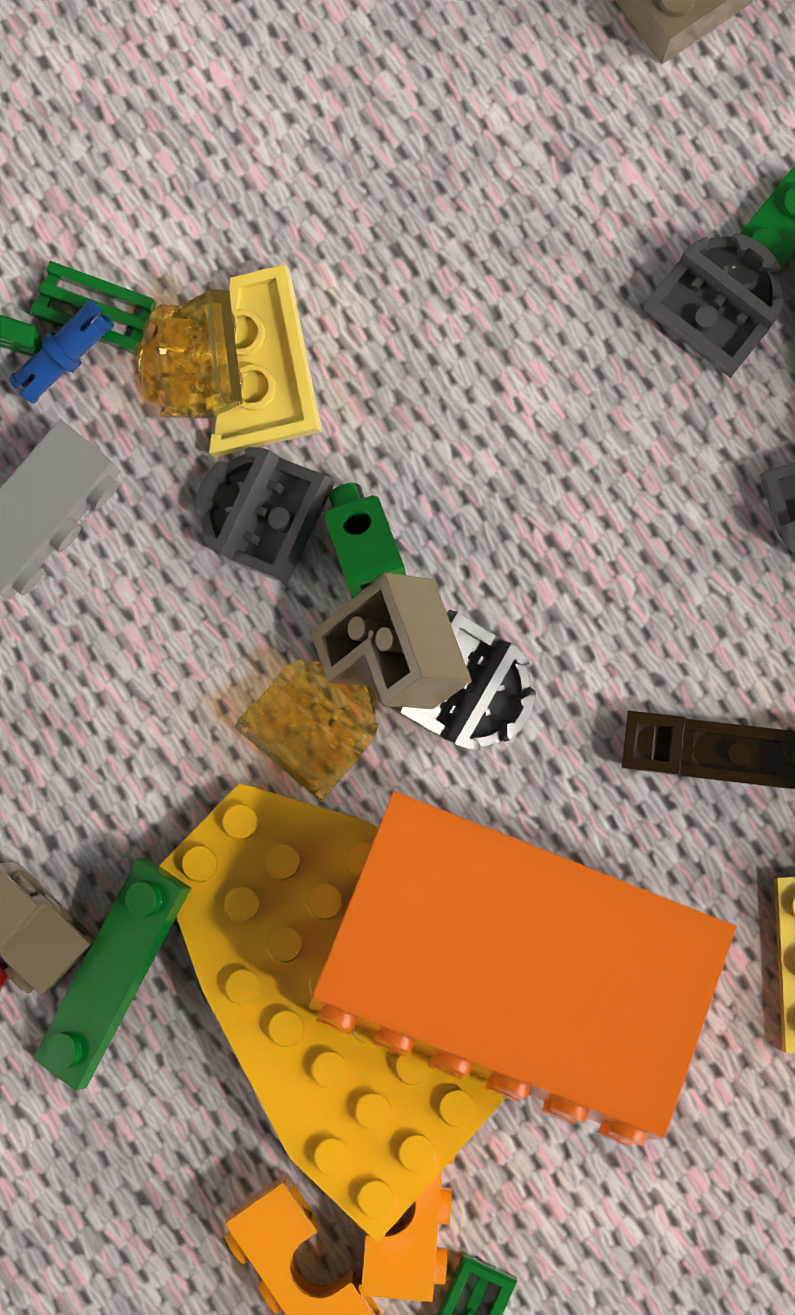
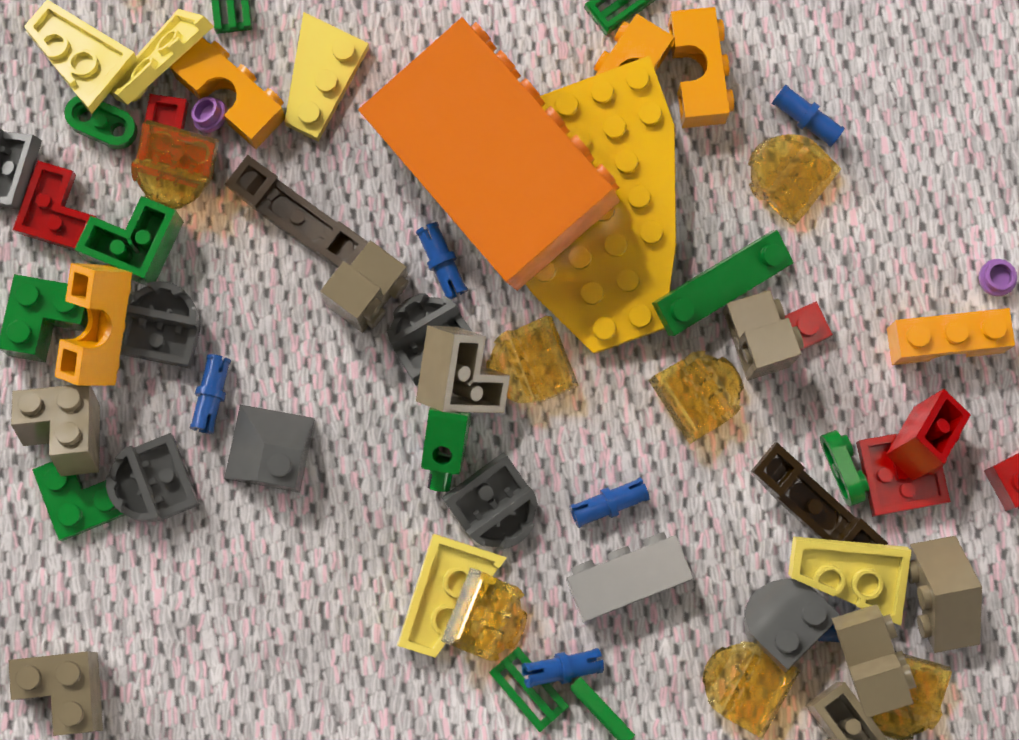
camera: 160 degrees left, 5 degrees down
none -> blue pin [189,354,231,434]
none -> dark grey slope [224,404,315,493]
none -> dark tan brick [320,240,409,333]
none -> blue pin [416,222,468,299]
none -> blue pin [569,477,650,528]
none -> clear yellow slope [648,351,744,445]
none -> clear yellow slope [748,134,841,225]
none -> blue pin [771,85,845,147]

